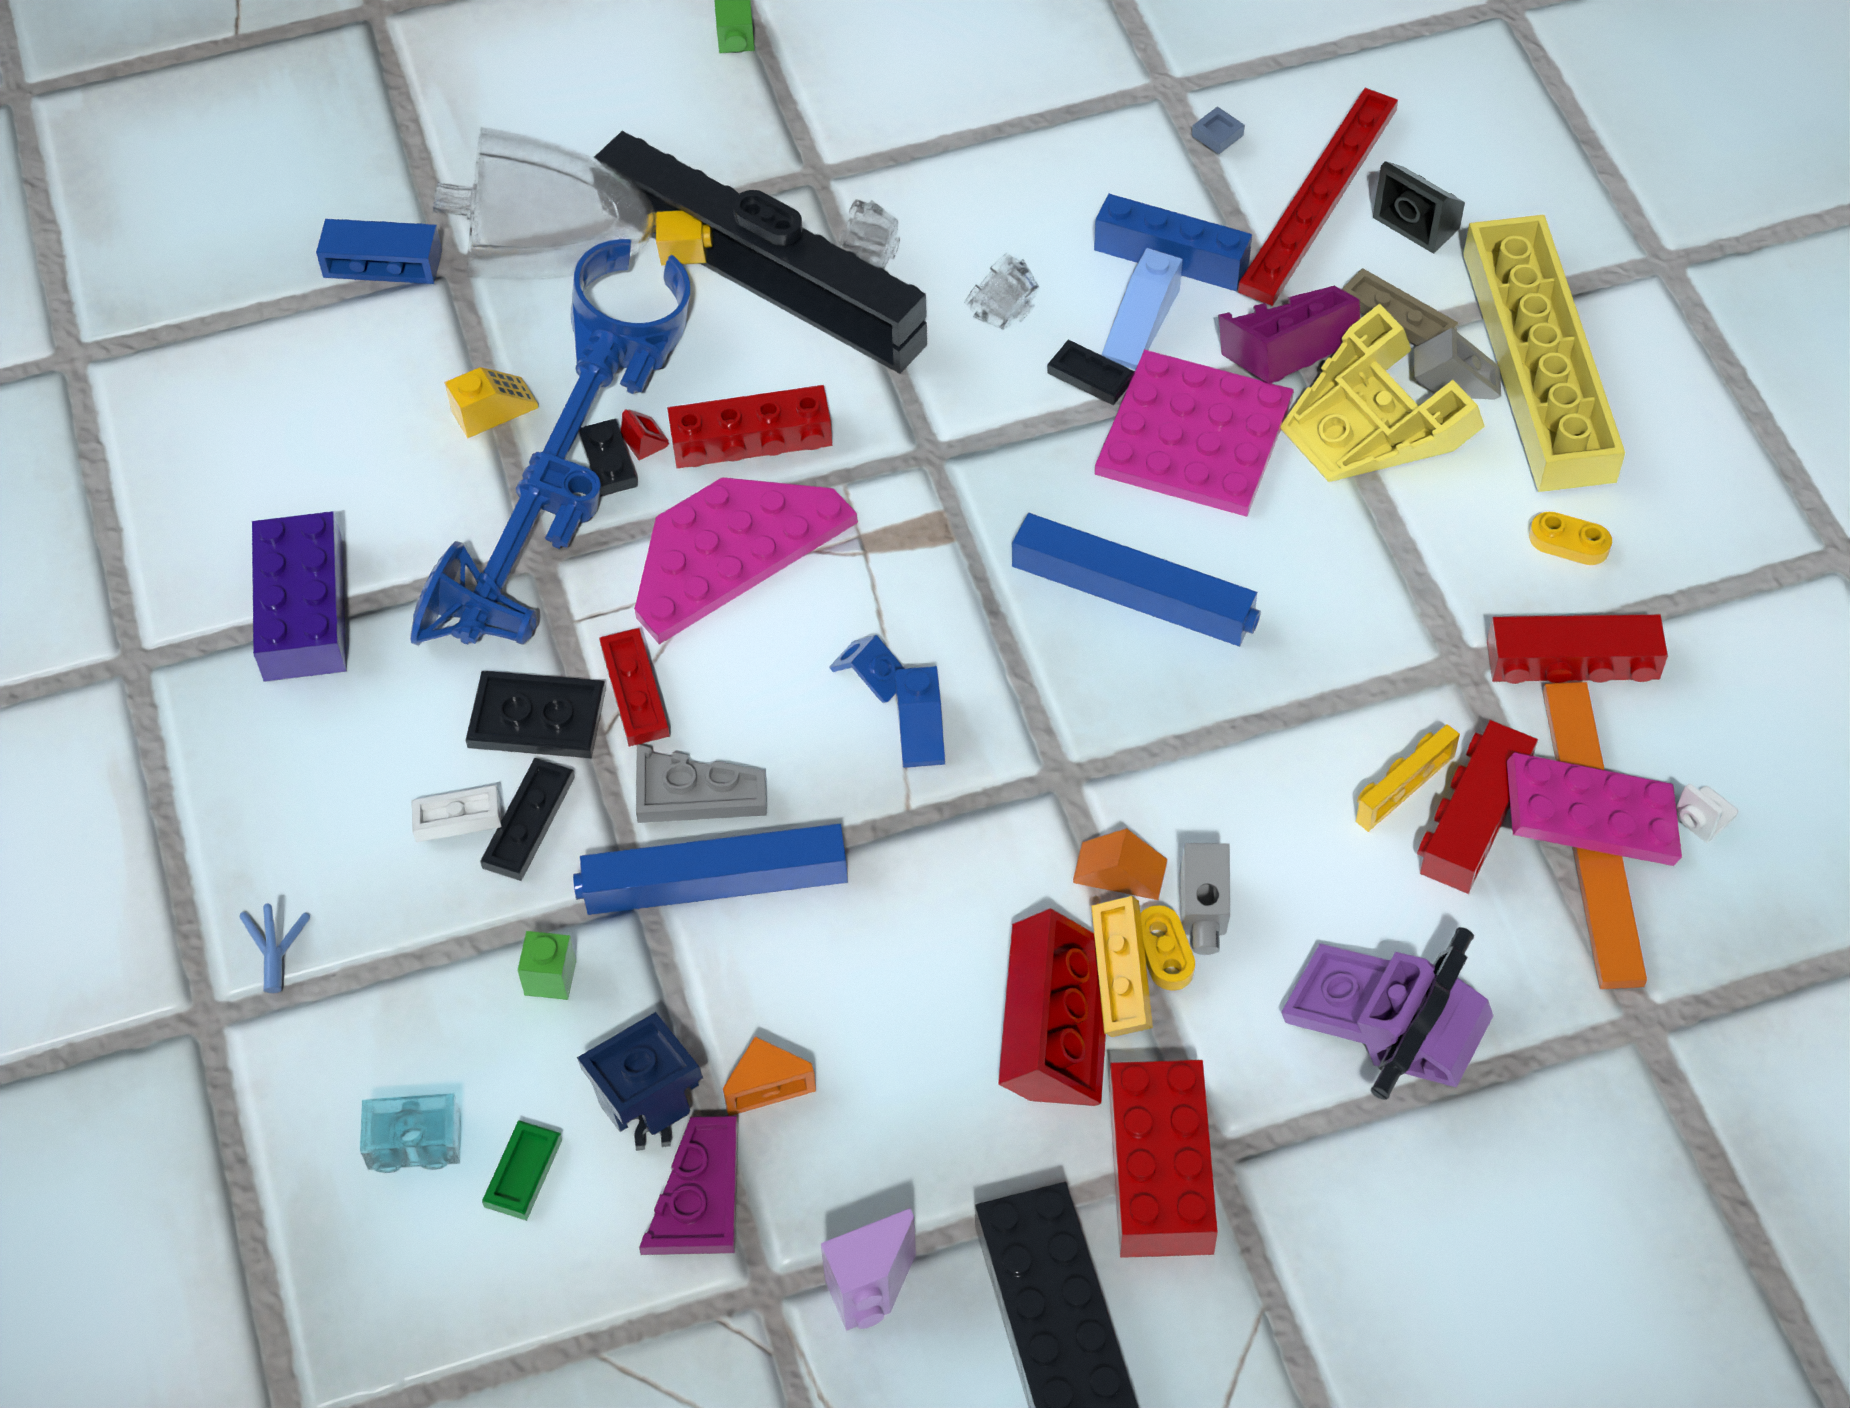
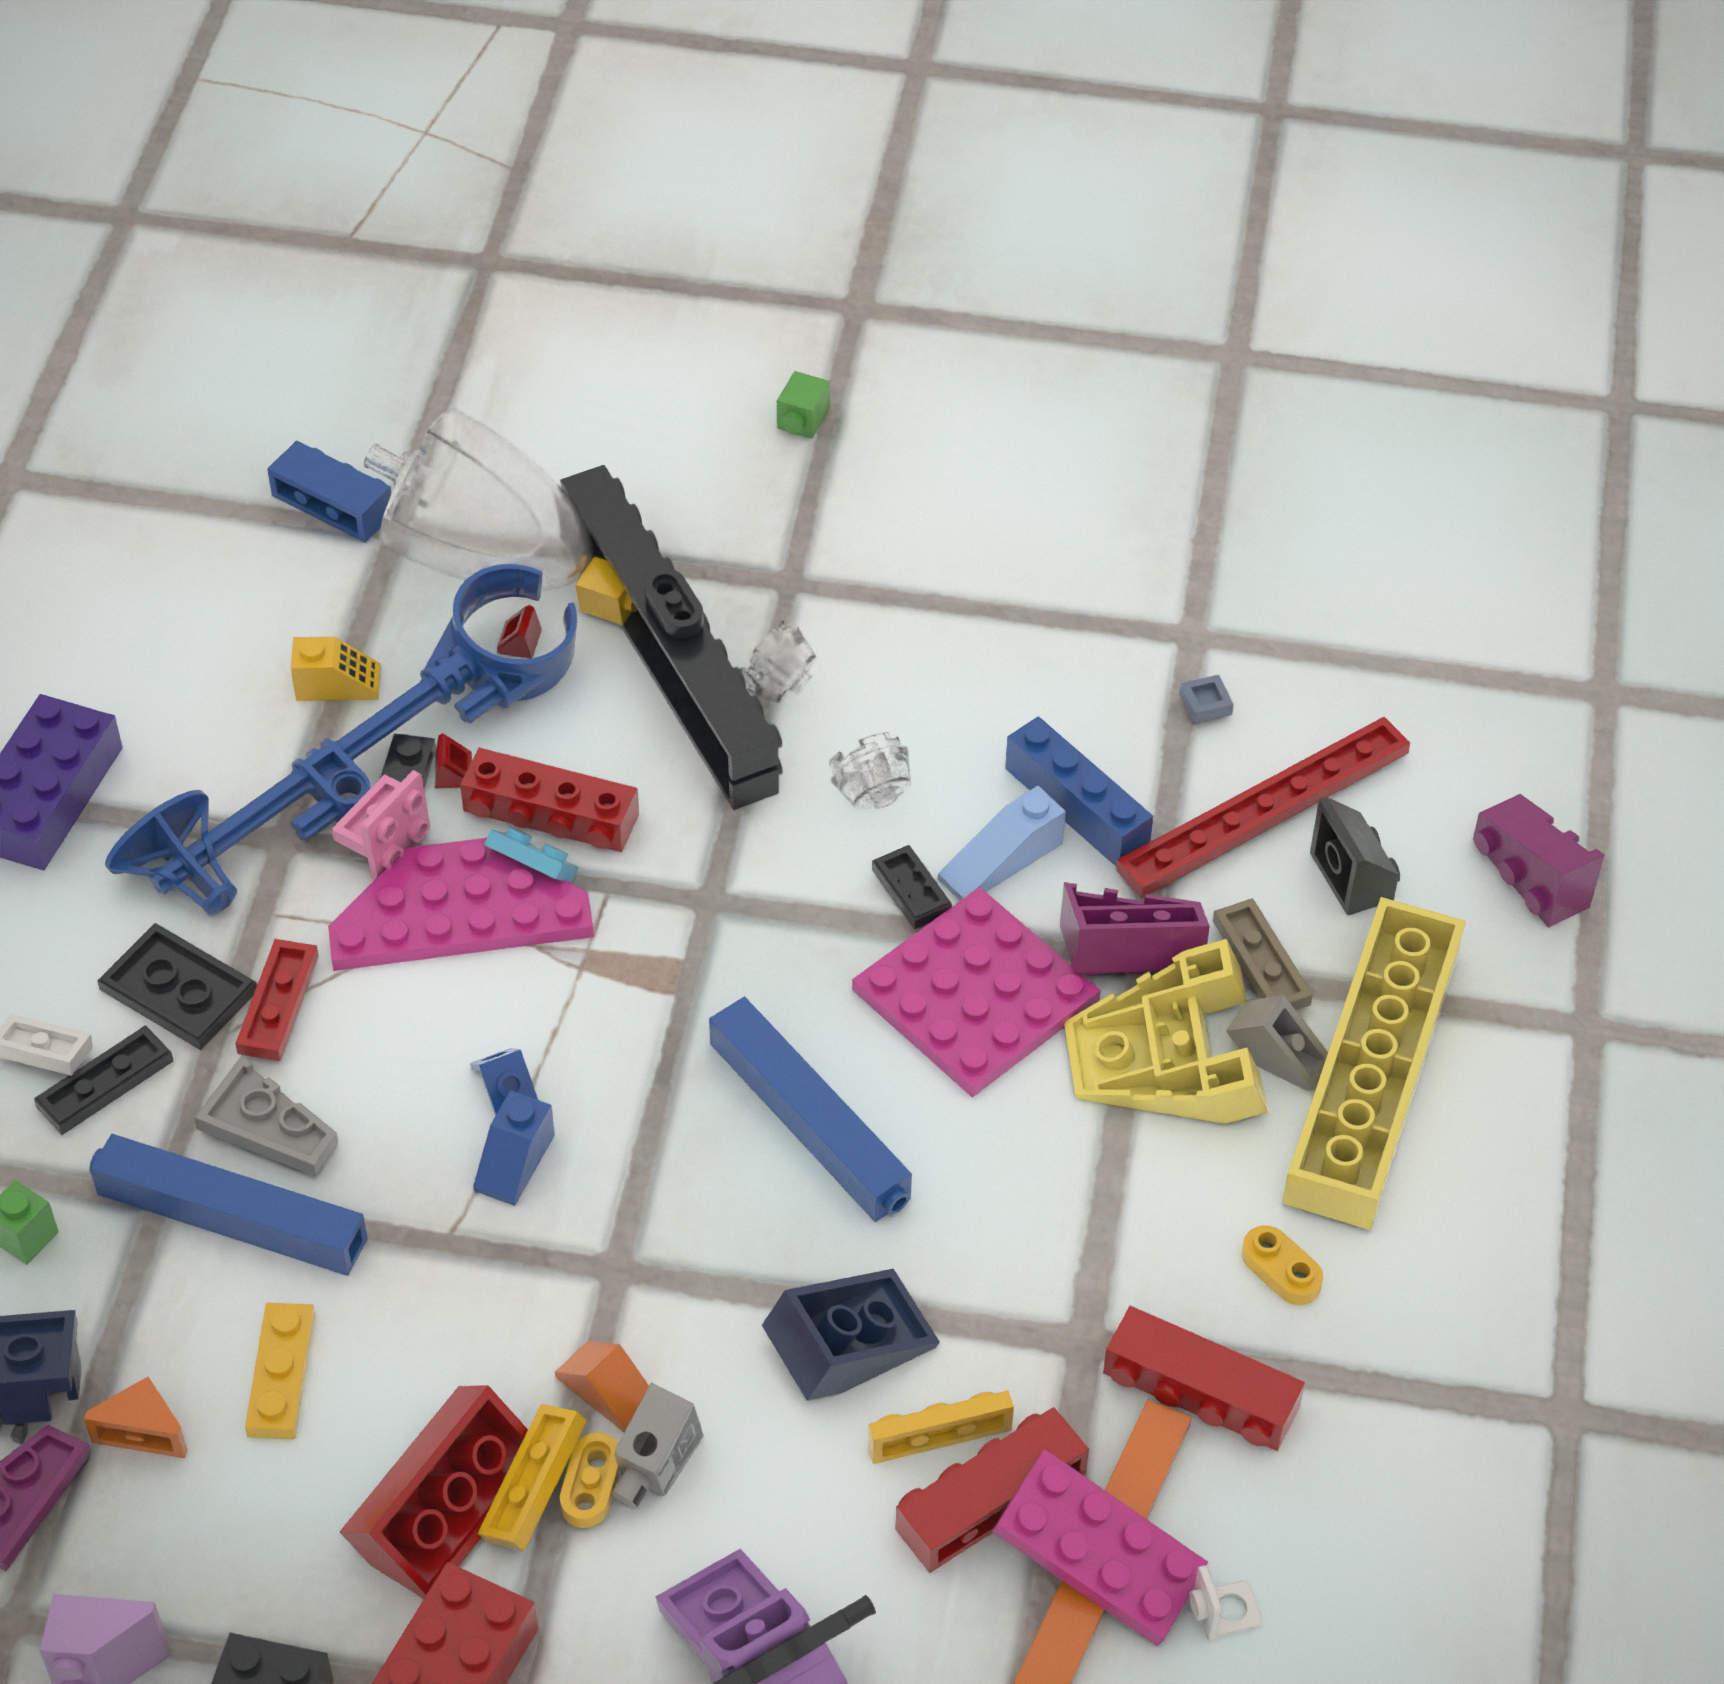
camera: 25 degrees right, 5 degrees down
none -> yellow plate [245,1303,315,1439]
none -> bright pink bracket [331,770,430,879]
none -> medium azure plate [484,827,579,882]
none -> red slope [497,604,542,659]
none -> dark blue slope [762,1268,940,1401]
none -> magenta wedge [1473,794,1605,928]

